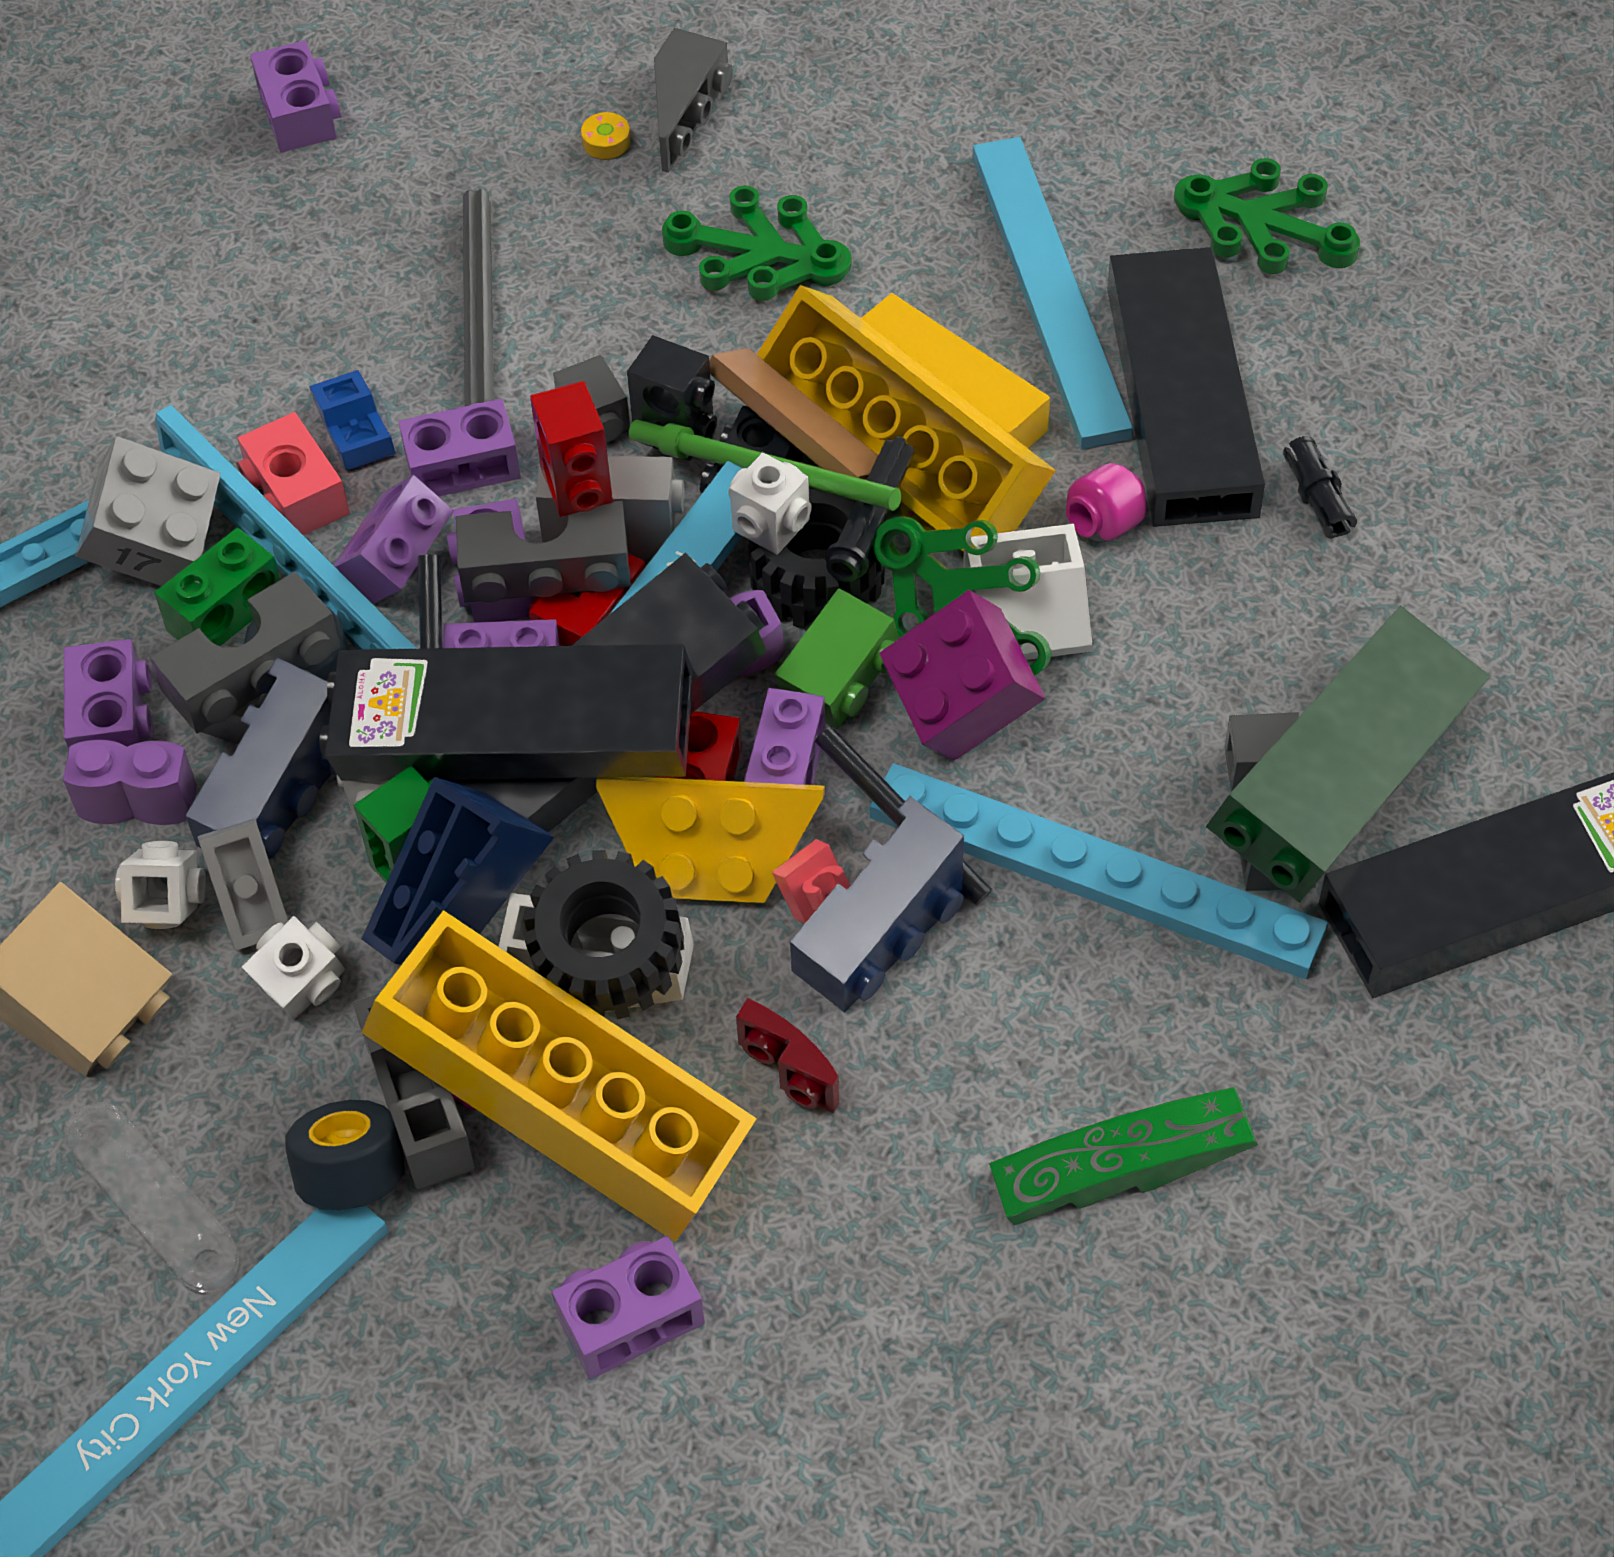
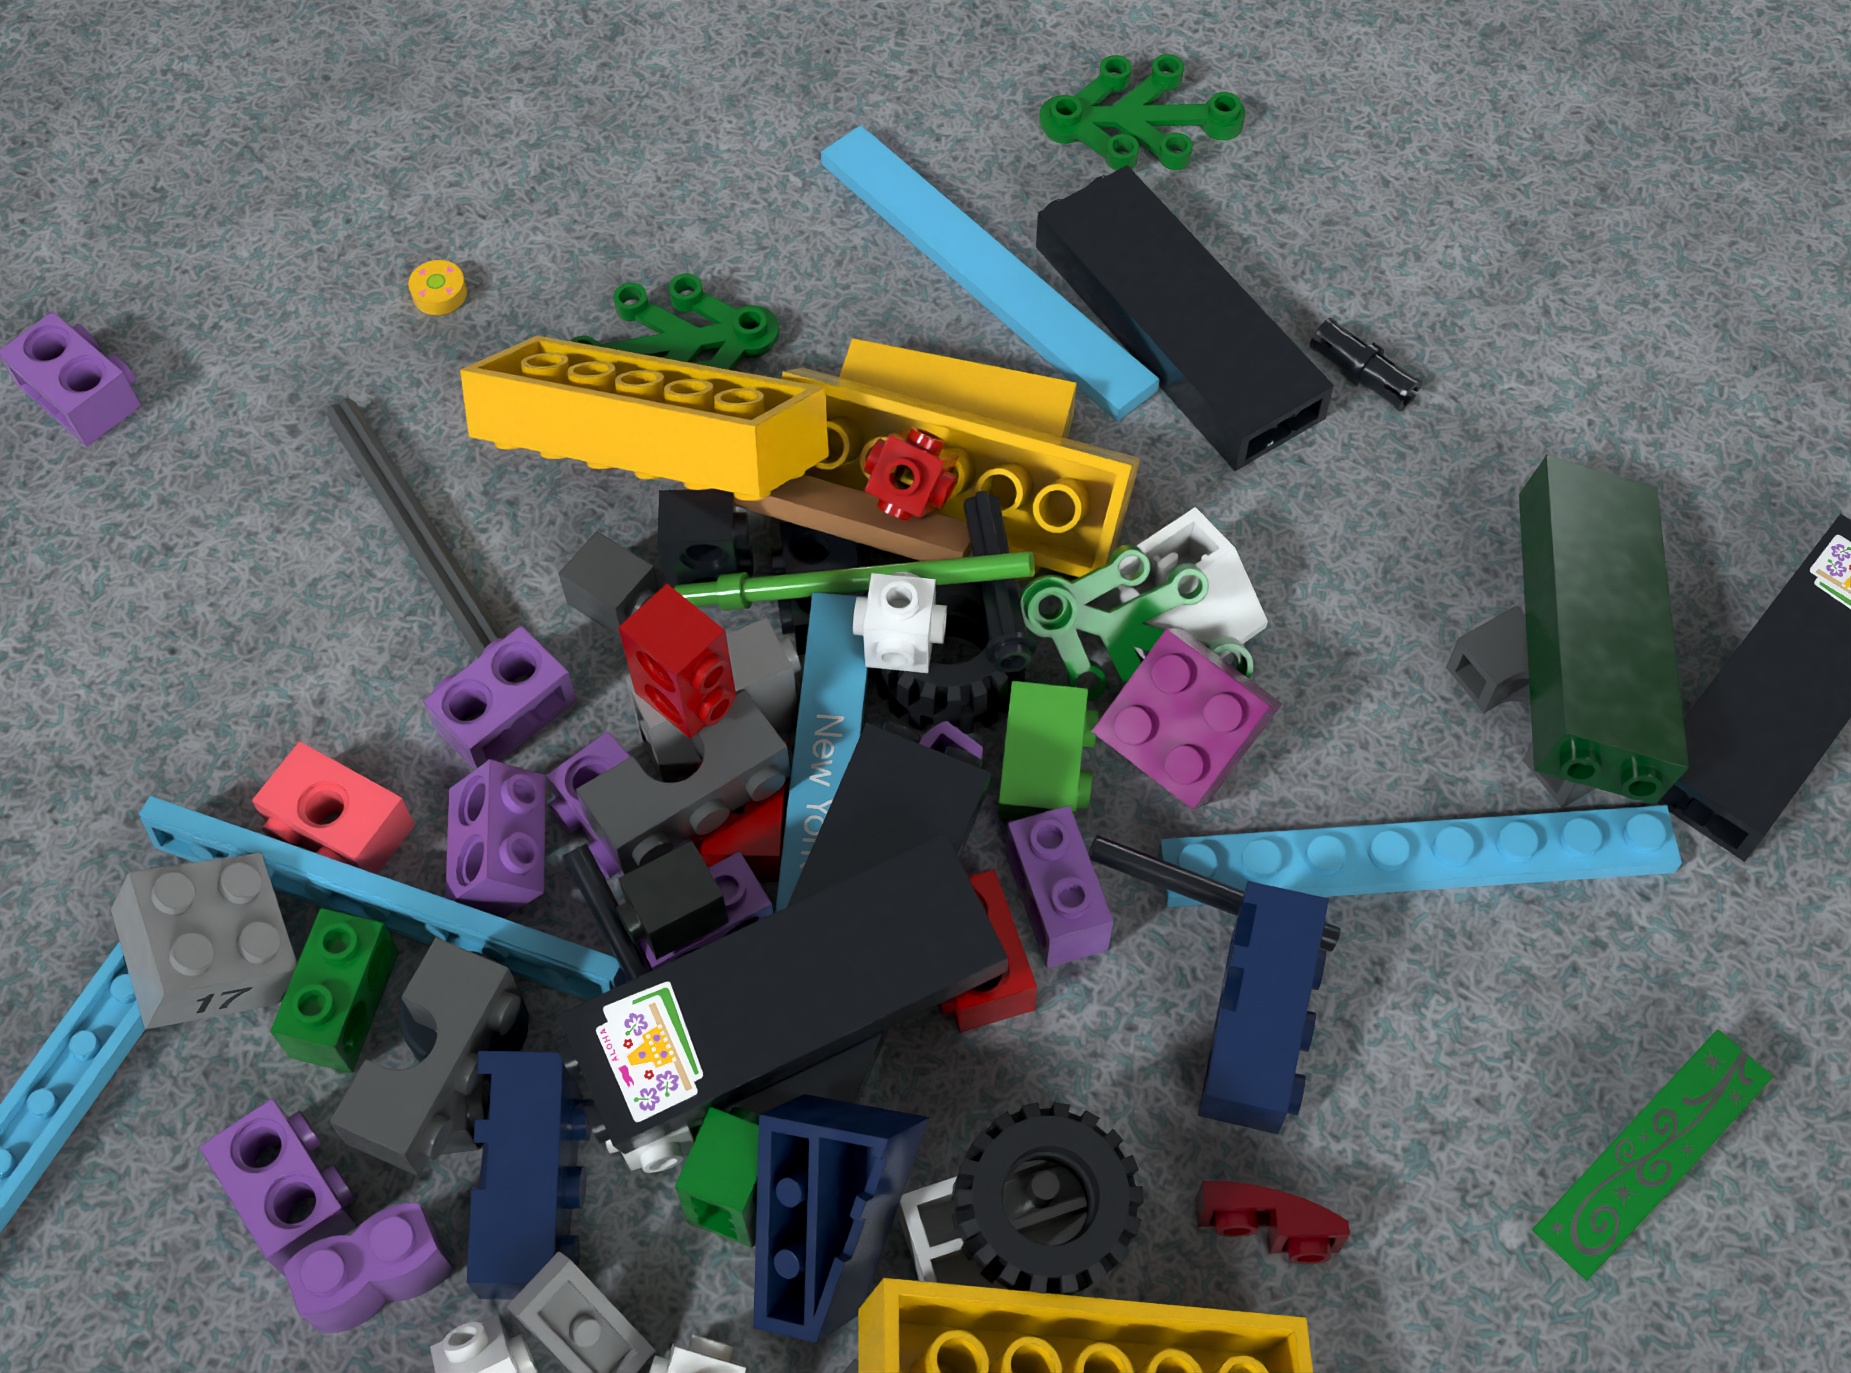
camera: 30 degrees left, 5 degrees up
blue slope [309,370,396,470] -> none
yellow wing [596,777,825,903] -> none
dark grey slope [654,27,733,173] -> none
coral tile [772,839,851,923] -> none
dark pink head [1065,463,1147,543] -> none
none -> yellow brick [460,336,829,501]
none -> pearl dark grey brick [616,841,729,960]
none -> red brick [864,426,959,521]

